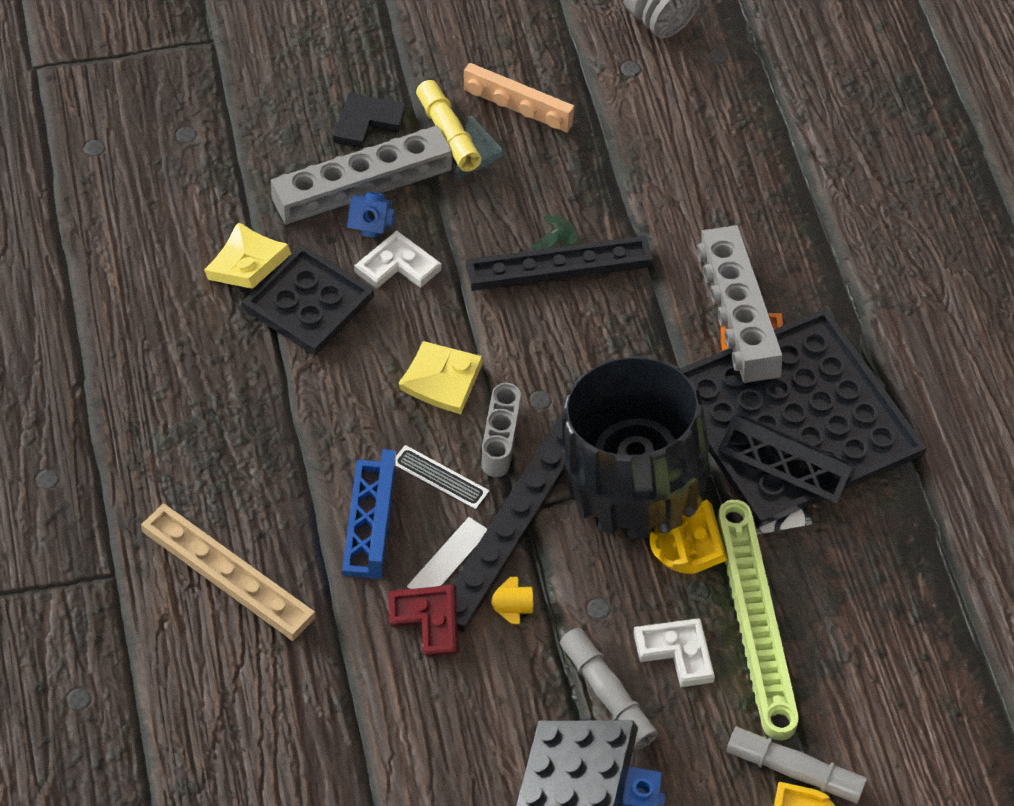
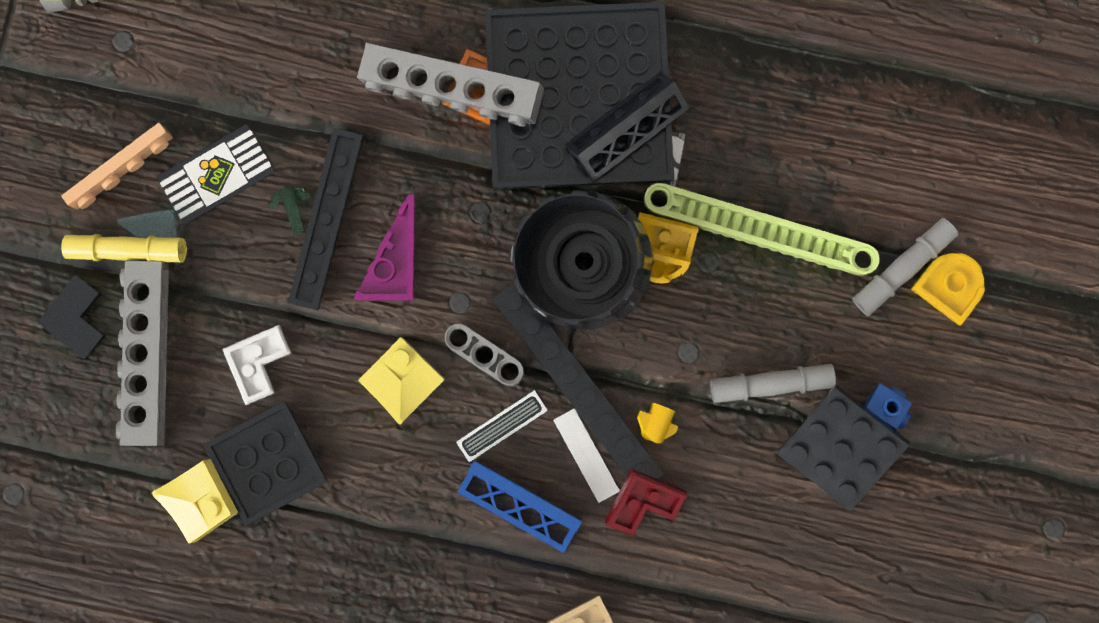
camera: 60 degrees left, 30 degrees up
blue brick [347,192,395,237] -> none
white tile [634,618,715,687] -> none
none -> sticker [156,124,275,225]
none -> magenta wing [354,194,415,301]

